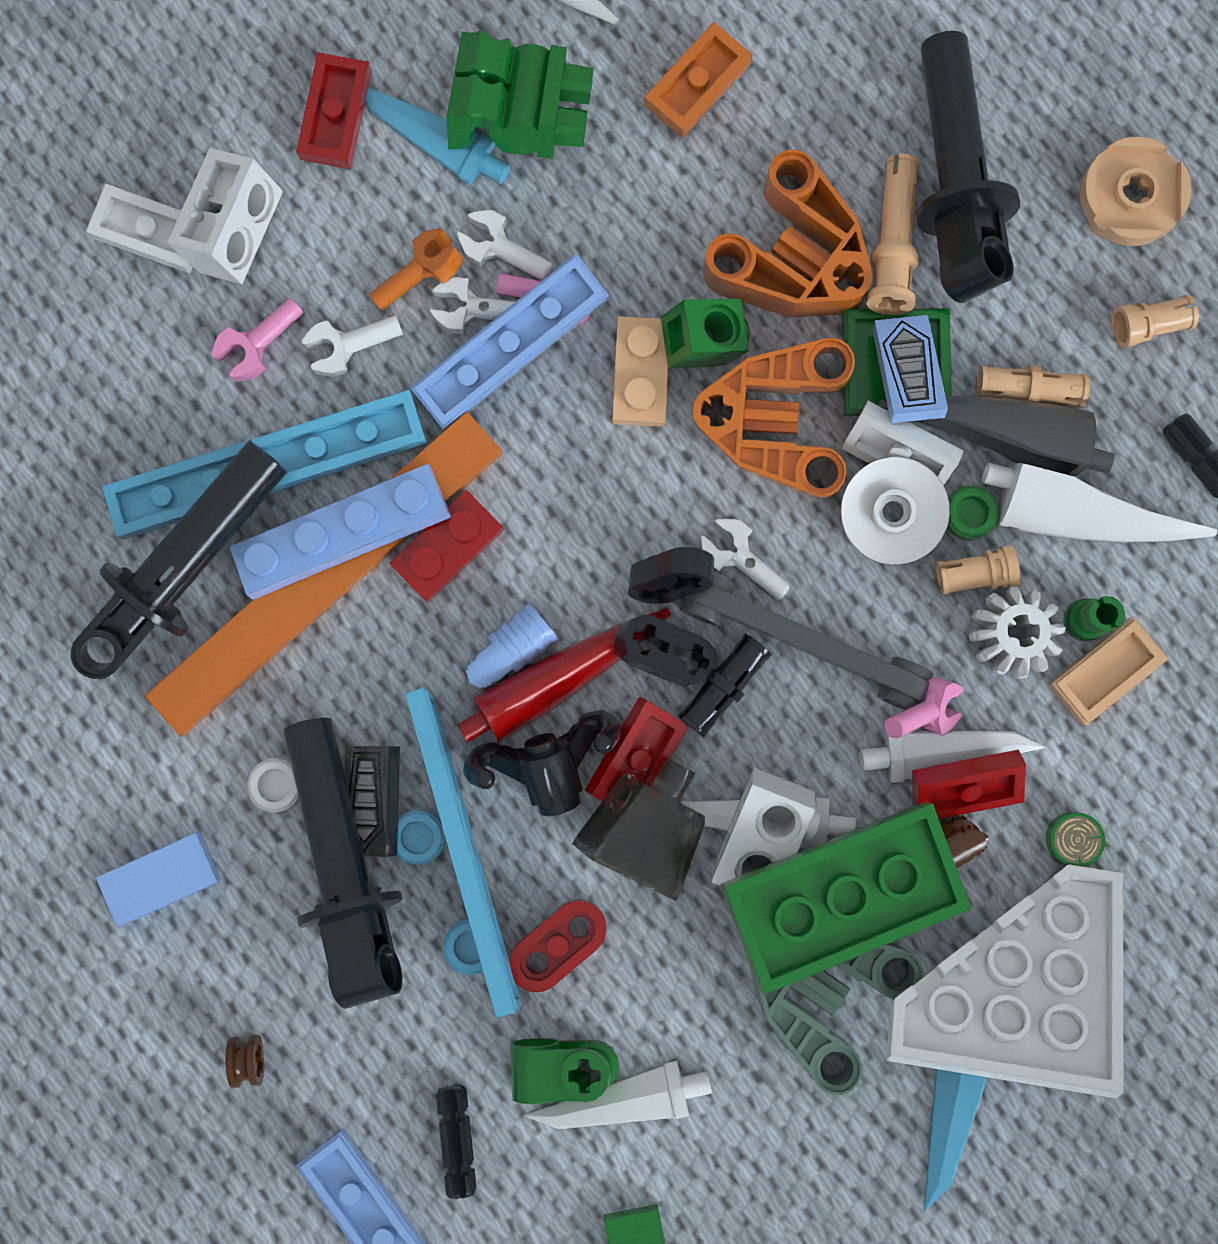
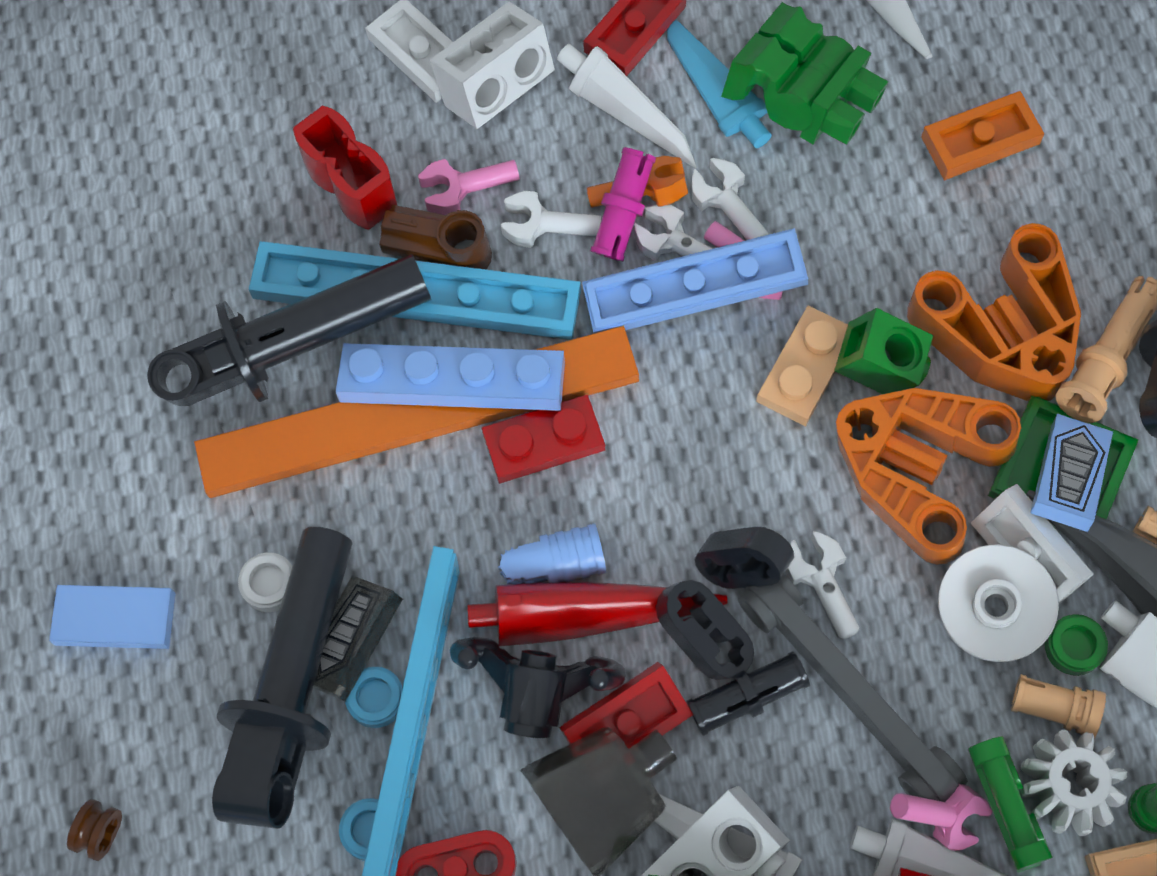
camera: 30 degrees right, 15 degrees down
none -> red brick [293,105,398,230]
none -> reddish brown piece [379,205,492,270]
none -> white bar [557,44,697,168]
none -> dark pink pin [590,147,656,262]
none -> green plate [968,736,1053,873]

